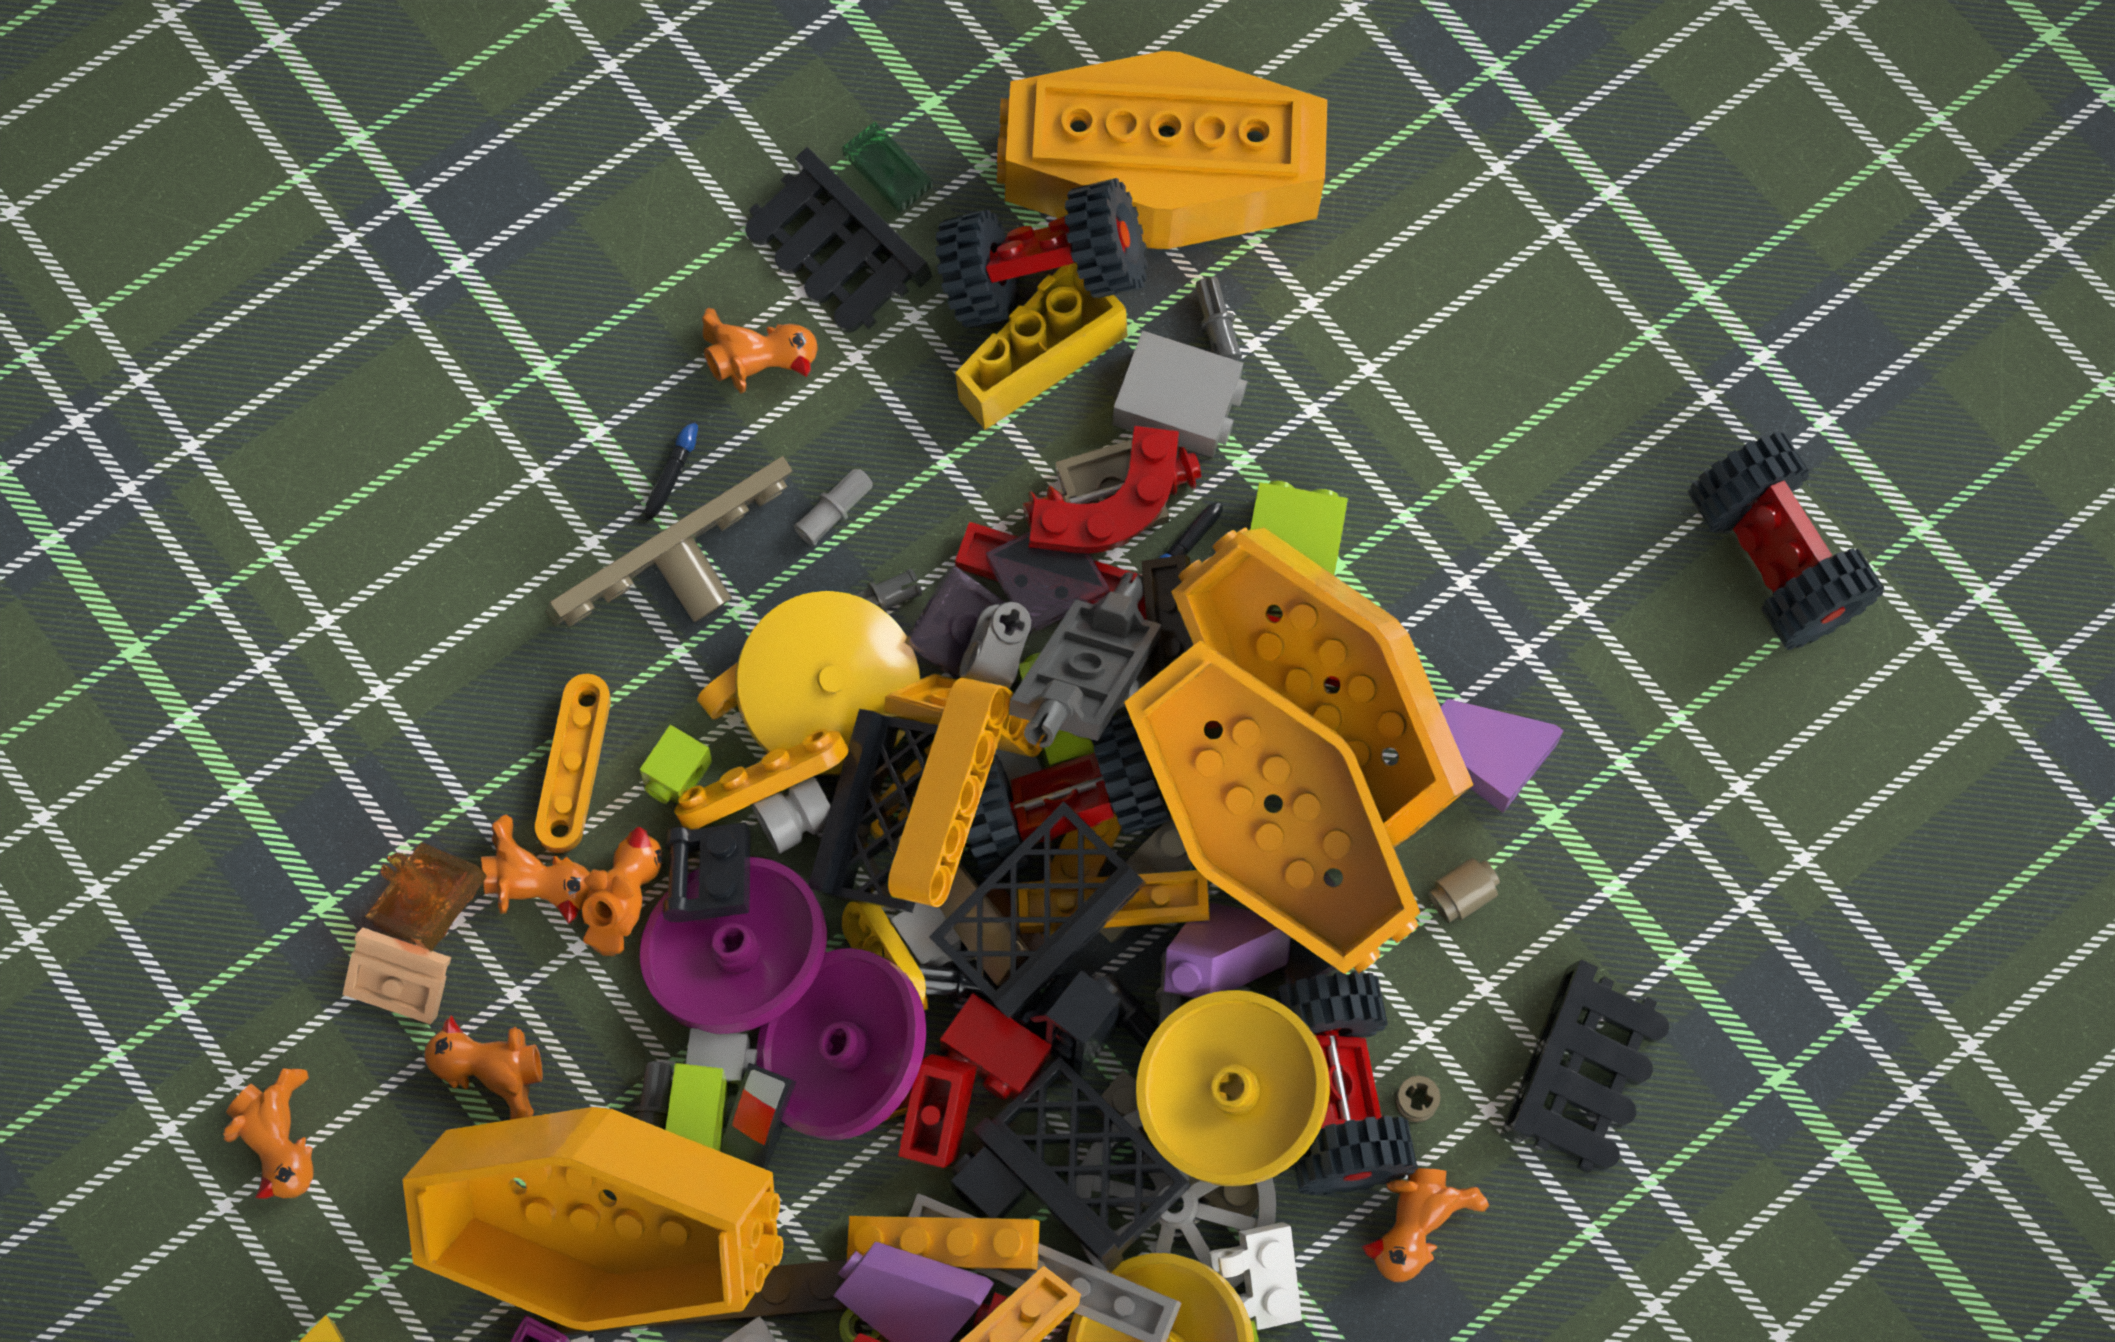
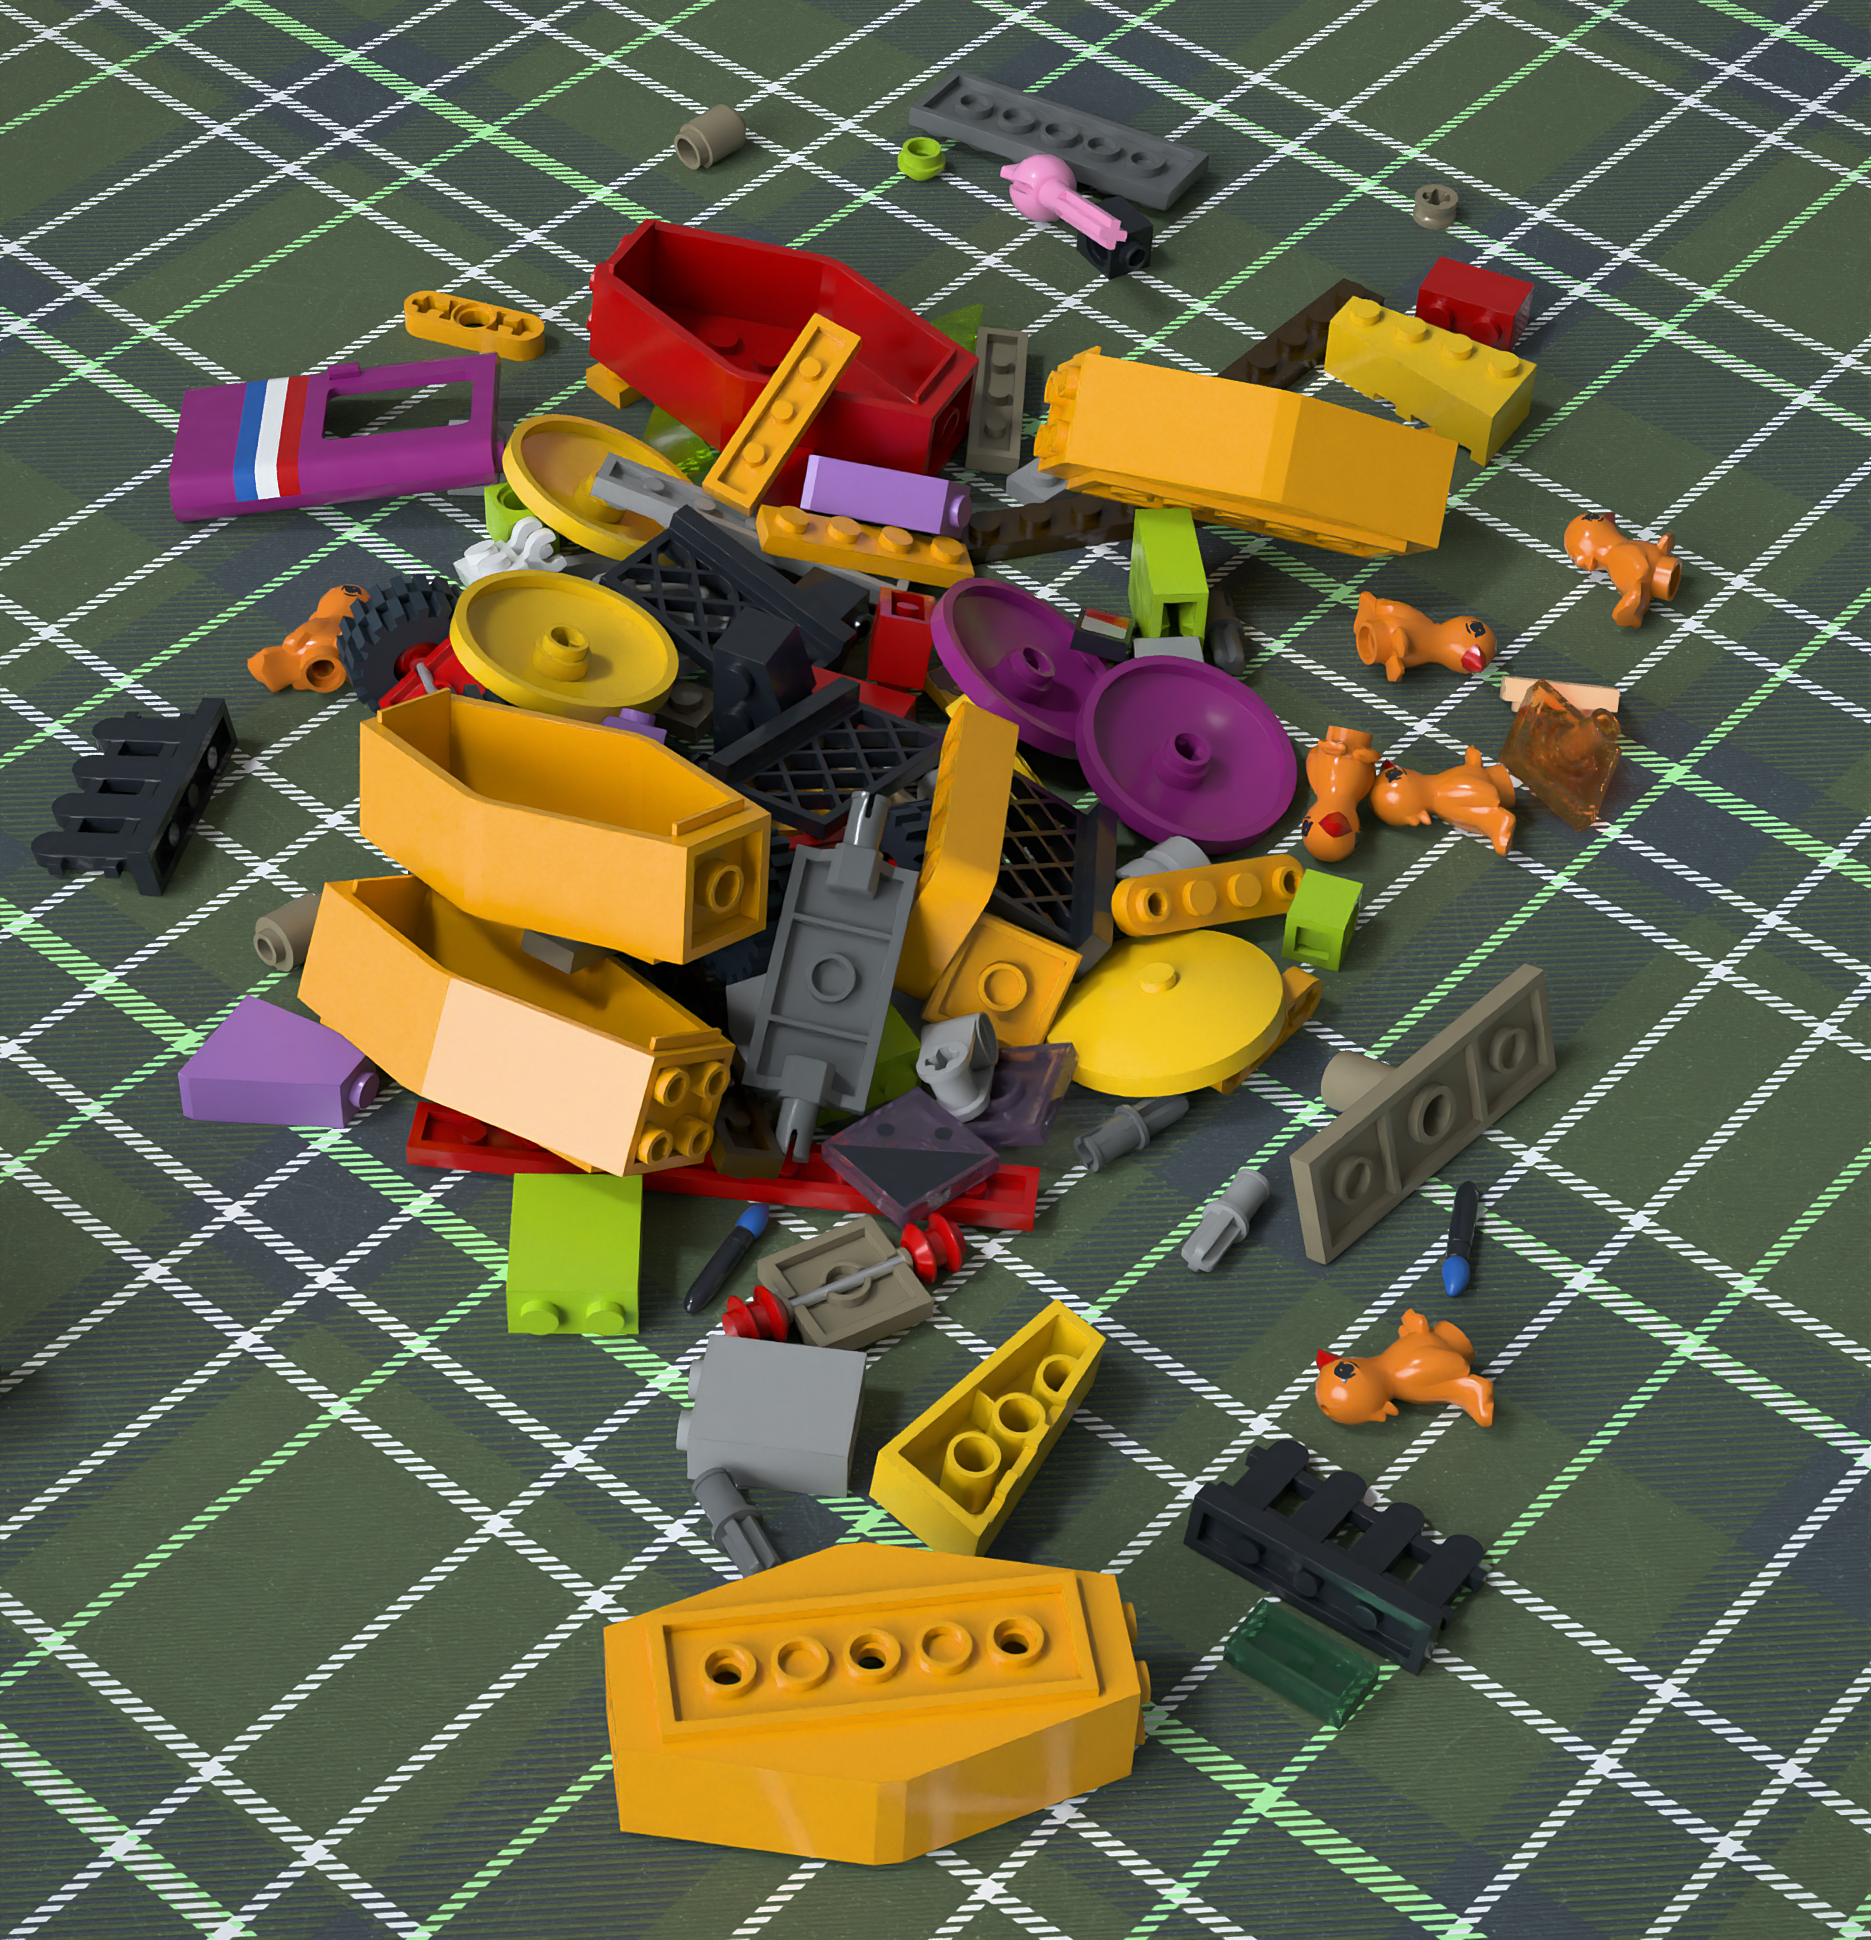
camera: 170 degrees right, 25 degrees down
light orange plate [535,674,611,853] -> none
black plate [663,822,751,923] -> none
black plate [935,178,1147,328] -> none
red plate [1029,426,1179,553] -> none
dark tan bush [1395,1076,1441,1123] -> none

